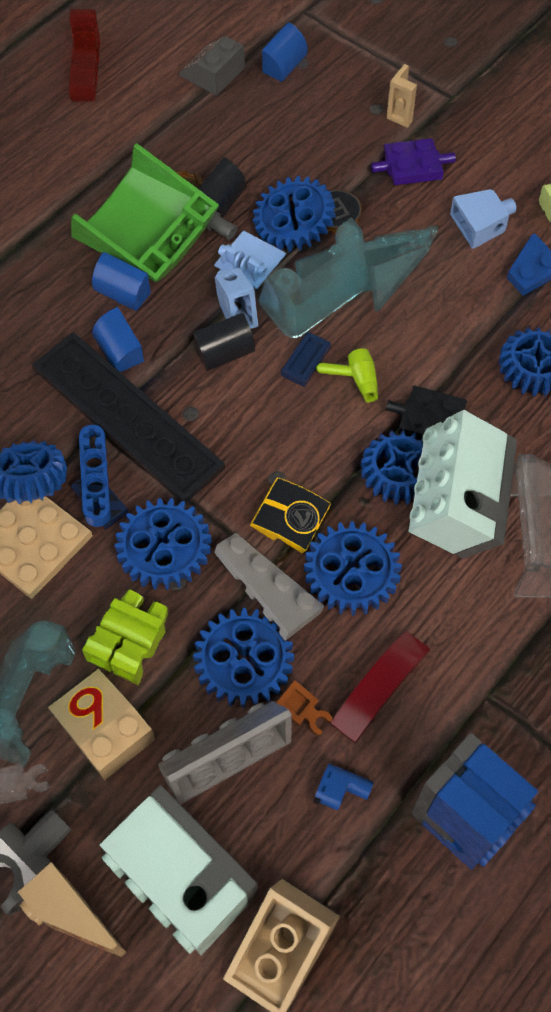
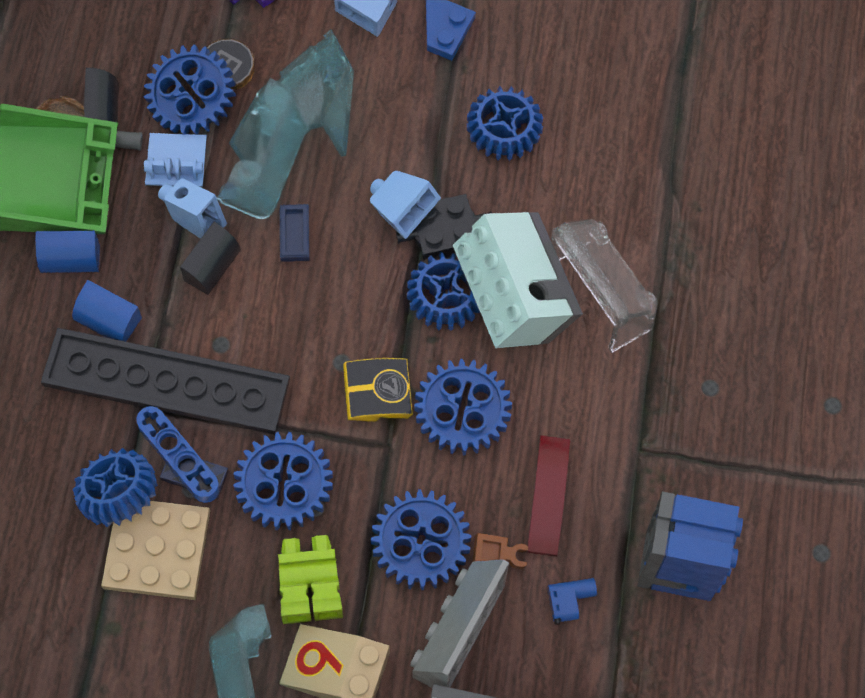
camera: 35 degrees left, 5 degrees up
light grey wing [214,533,324,641] -> none
lime piece [316,349,378,403] -> none
none -> light blue torso [370,171,441,239]

